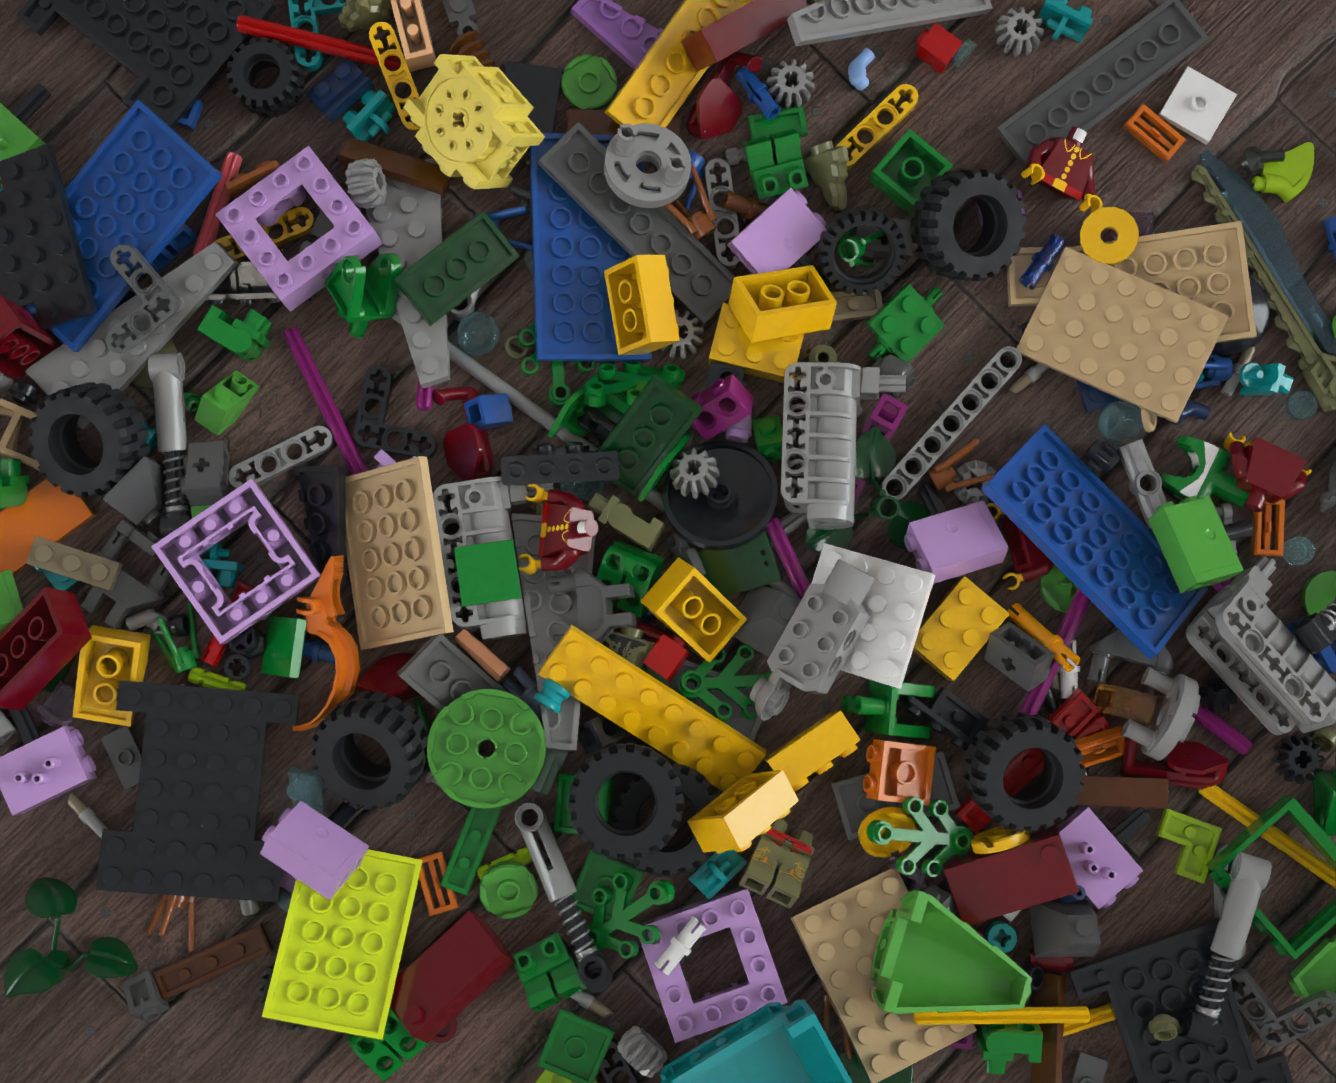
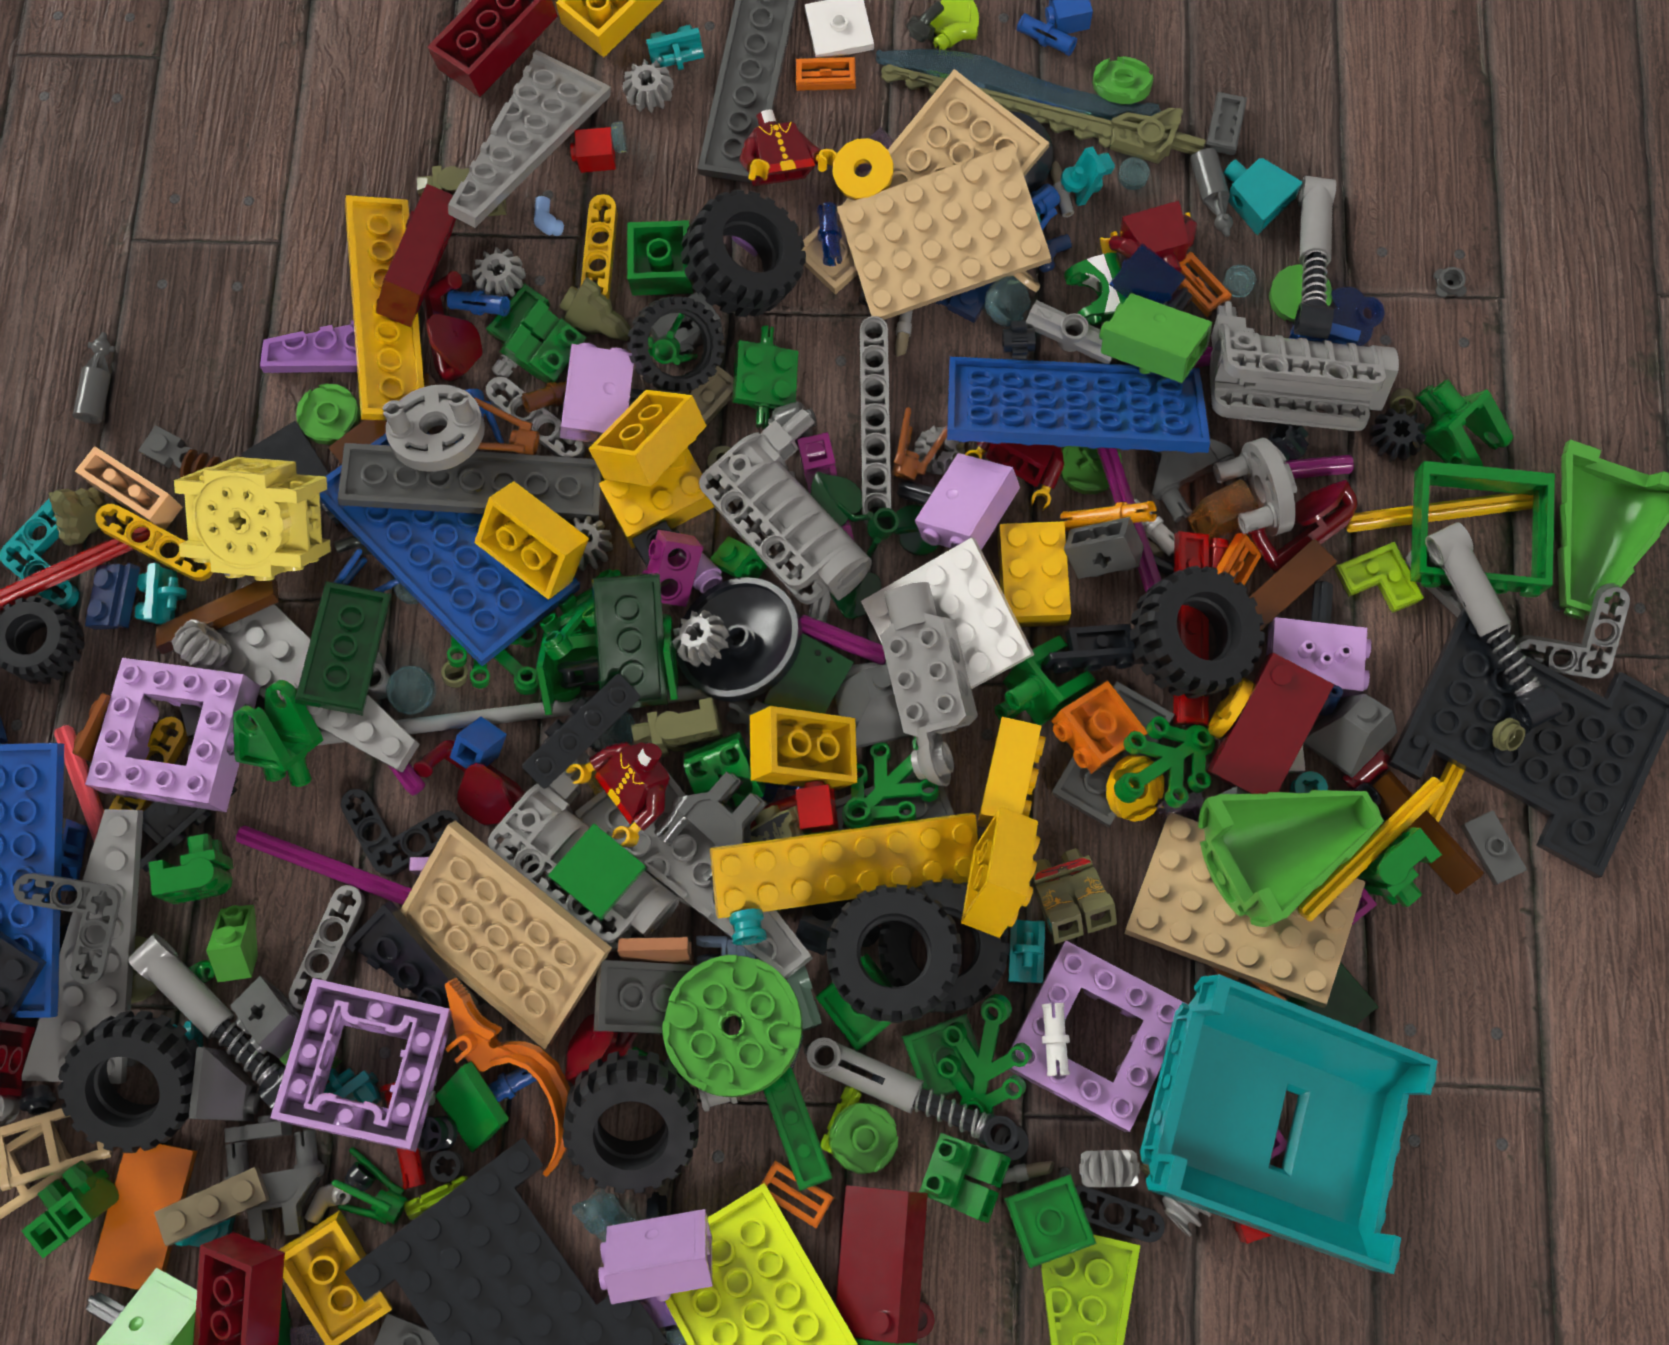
camera: 40 degrees left, 10 degrees down
none -> clear blue piece [1109,243,1186,304]

